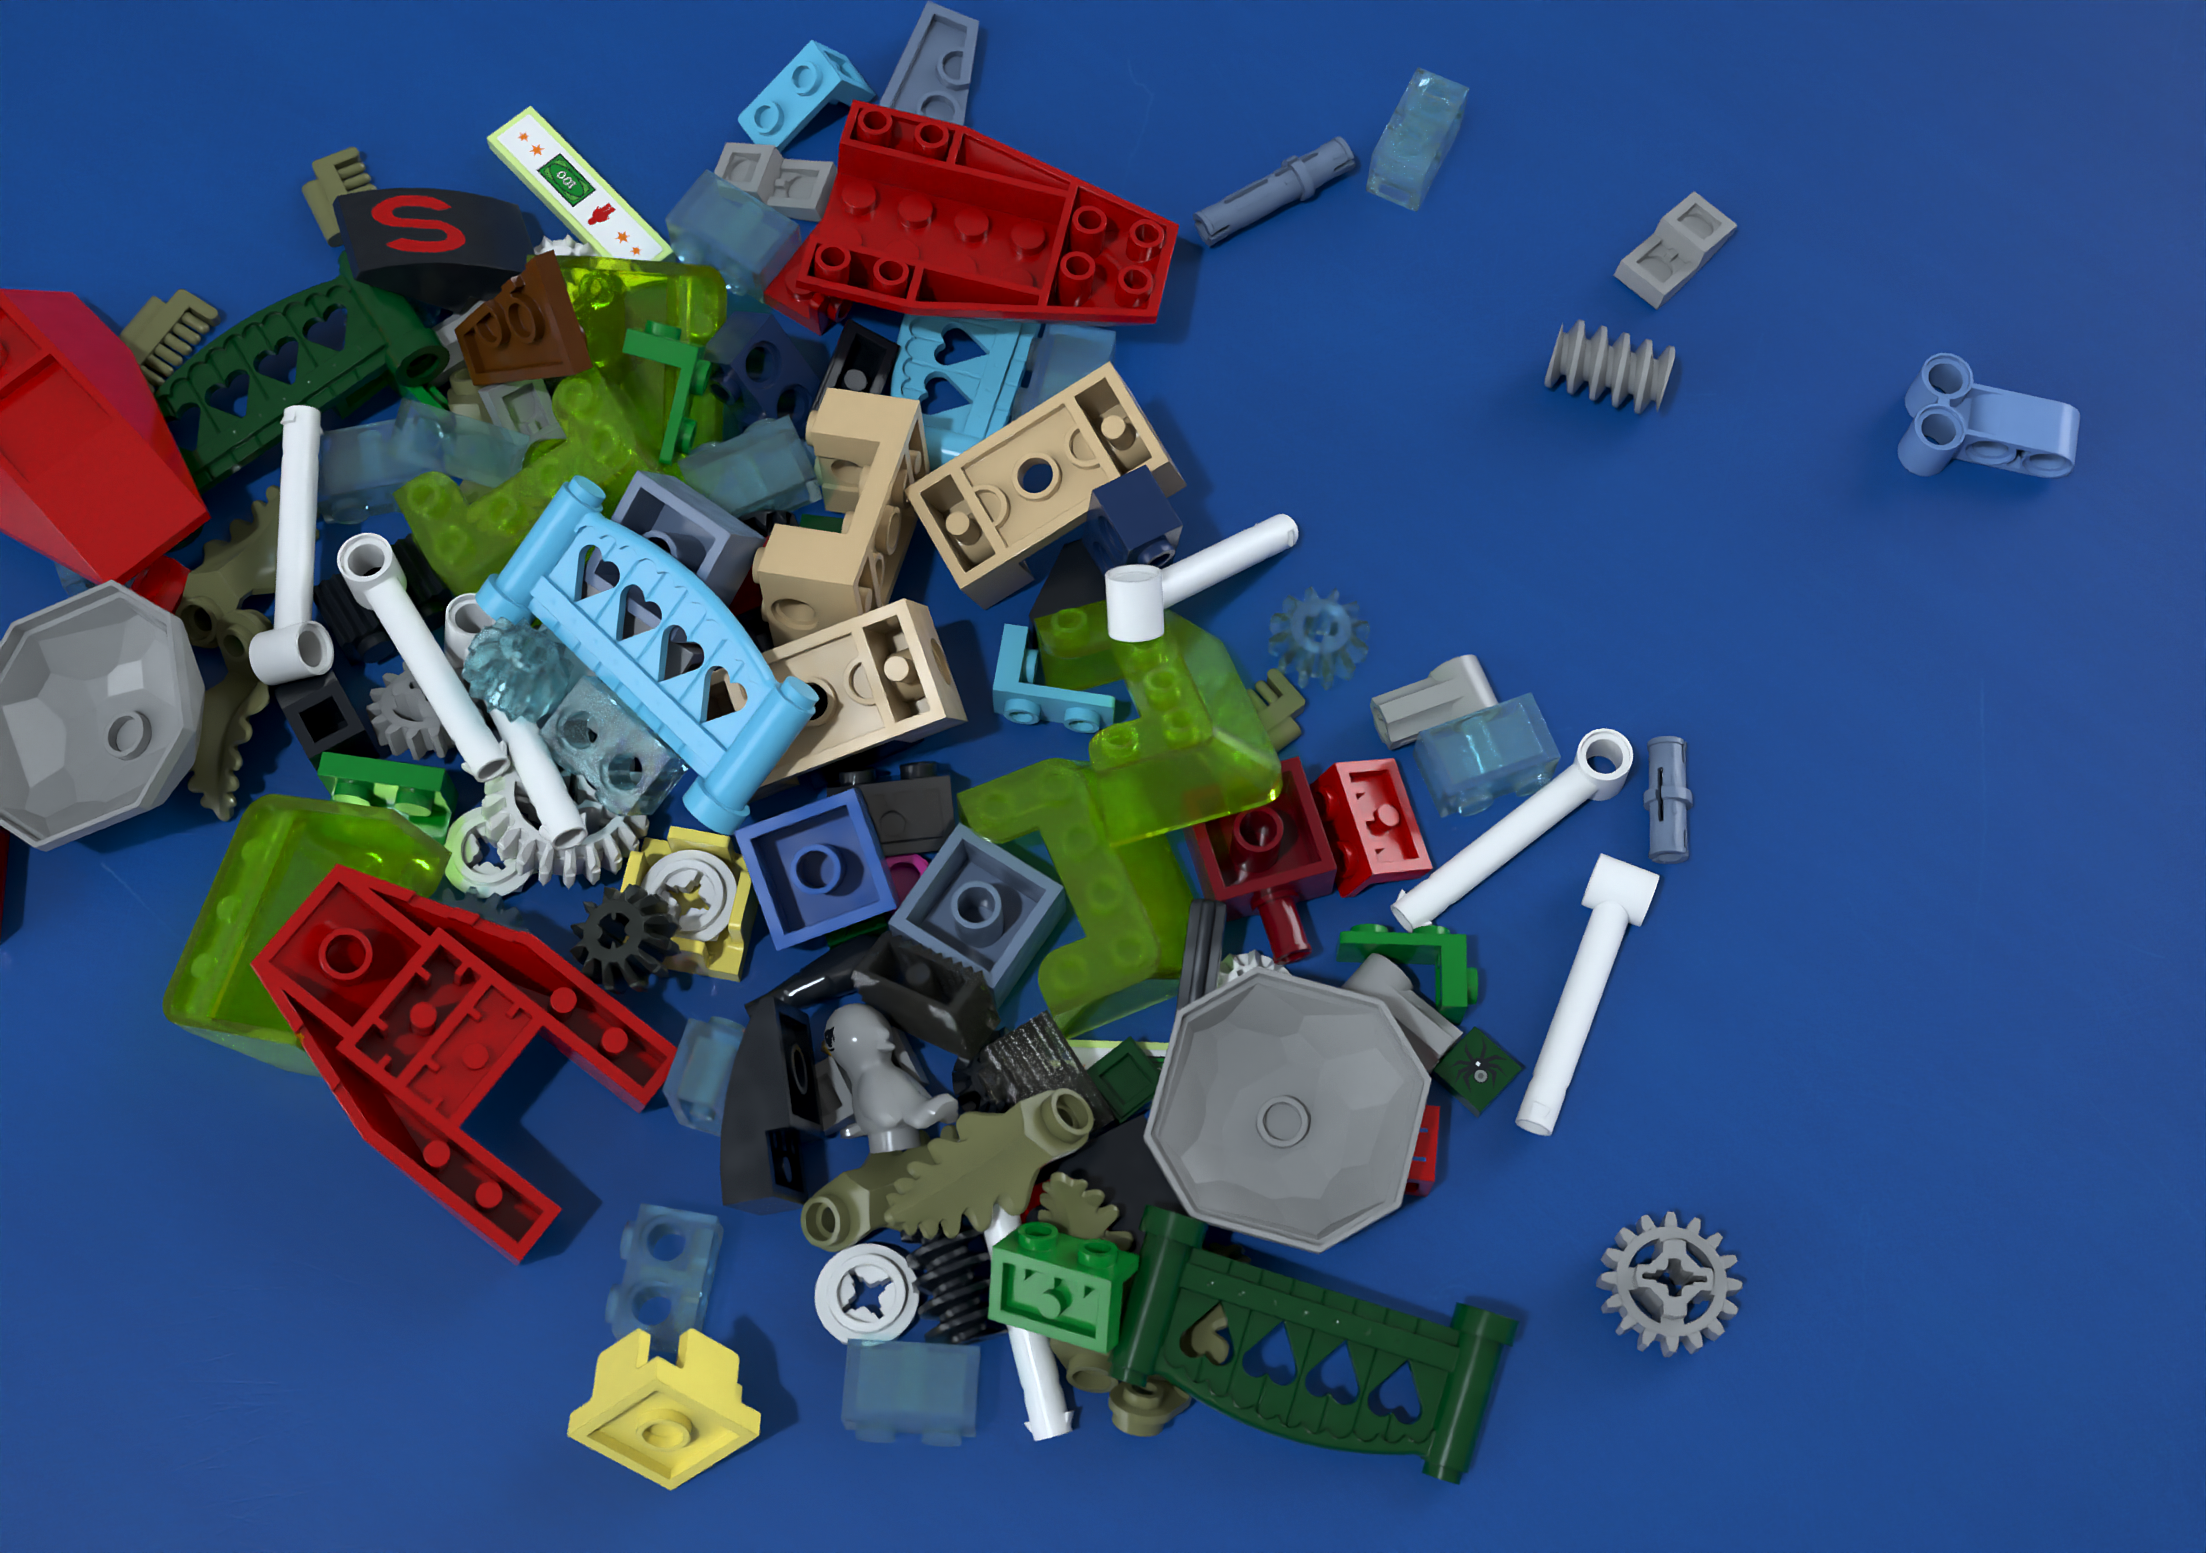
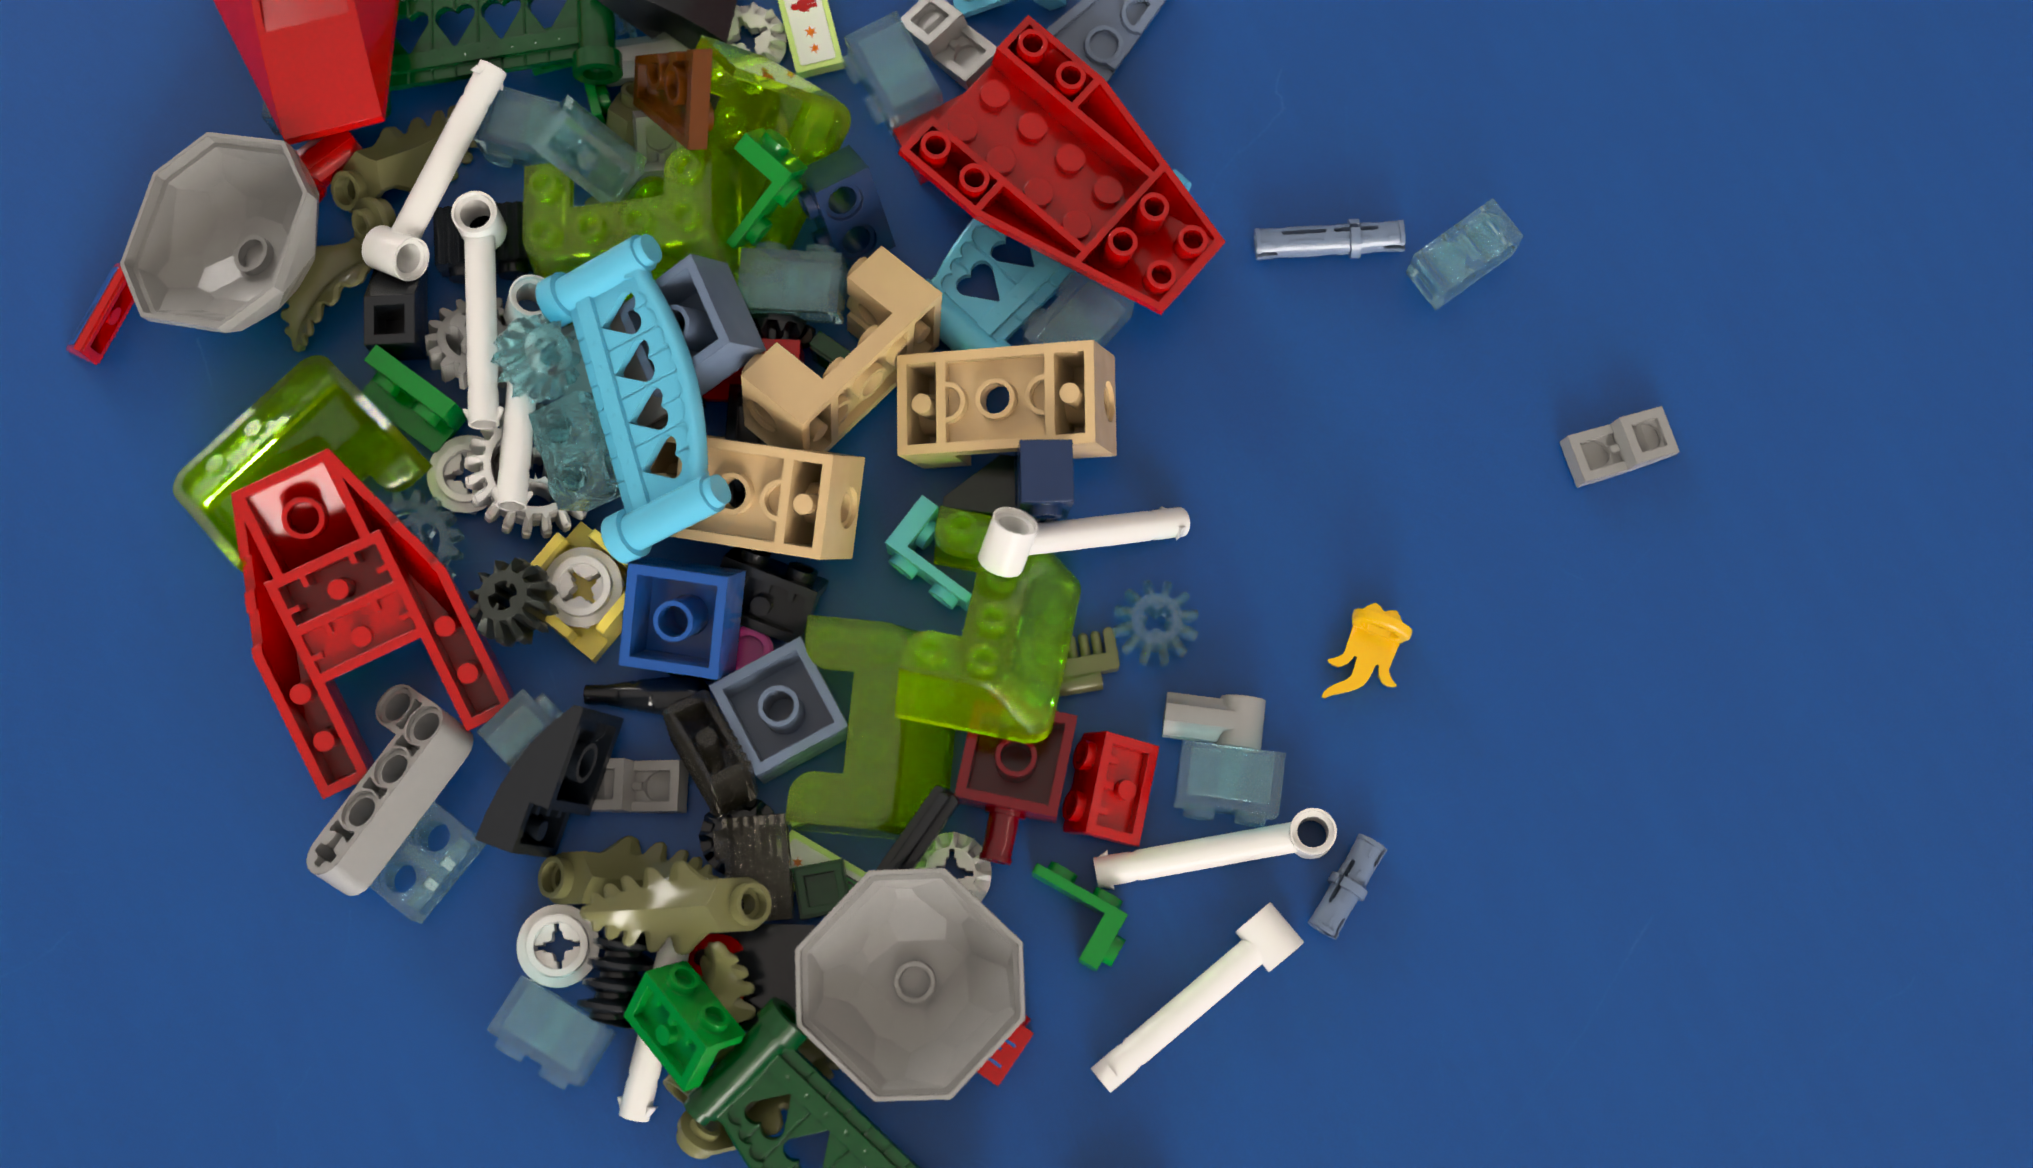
camera: 30 degrees right, 10 degrees up
light yellow panel [567,1328,761,1491] -> none
black slope [805,319,900,421] -> none
light grey animal [820,1003,959,1153] -> none
light grey piece [1340,953,1463,1074] -> none
dark green tile [1431,1026,1522,1118] -> none
light grey piece [1544,319,1676,415] -> none
medium blue piece [1898,353,2080,478] -> none
none -> light grey beam [306,684,474,896]
none -> yellow piece [1322,603,1413,699]

